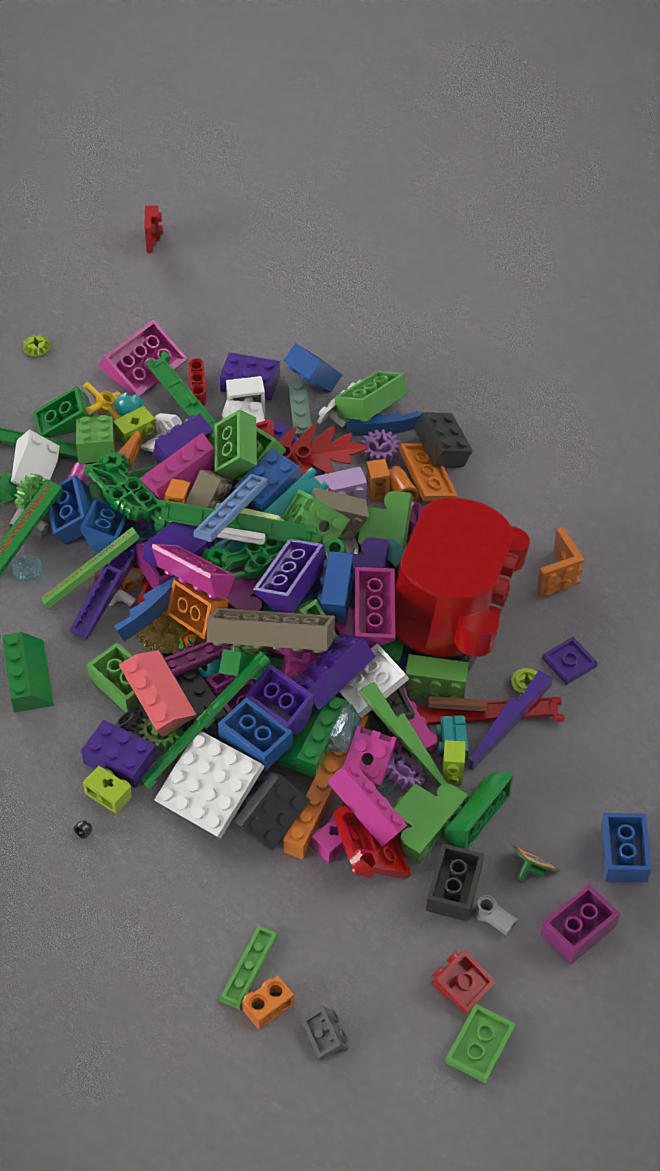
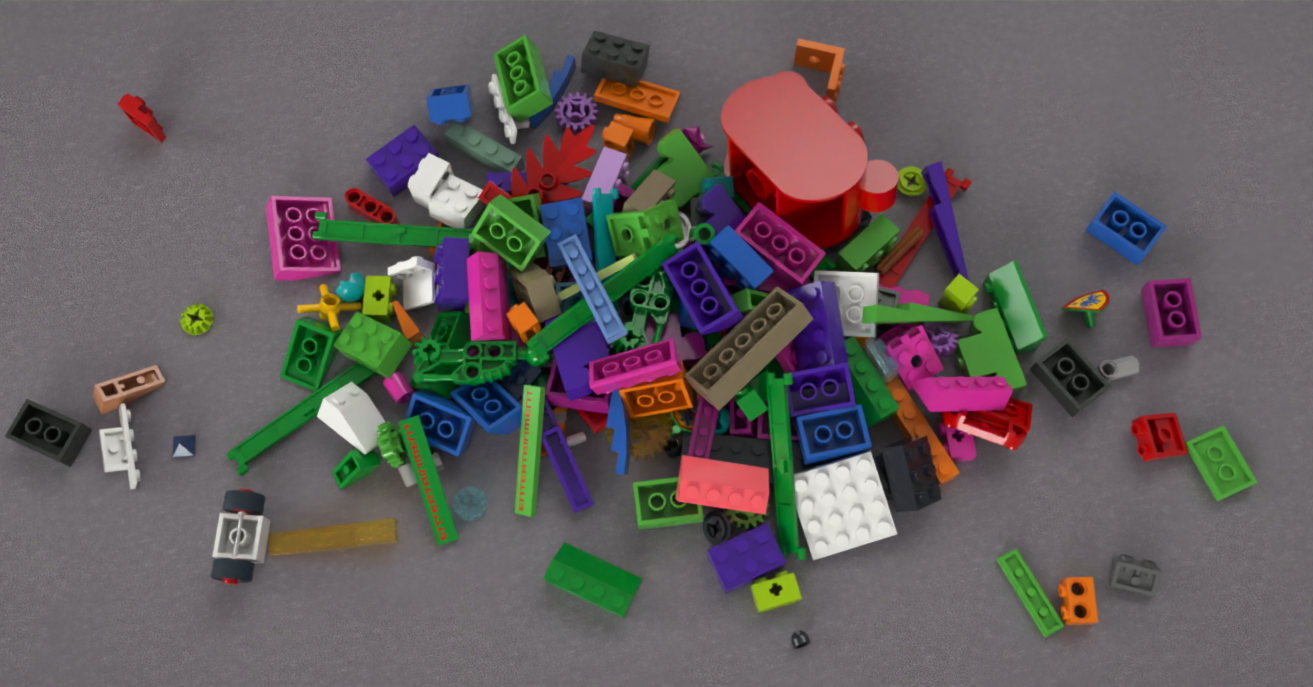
camera: 50 degrees left, 20 degrees up
white axle [217,527,266,545] -> none
teal brick [436,716,468,761] -> none
dark purple tile [542,637,598,685] -> none

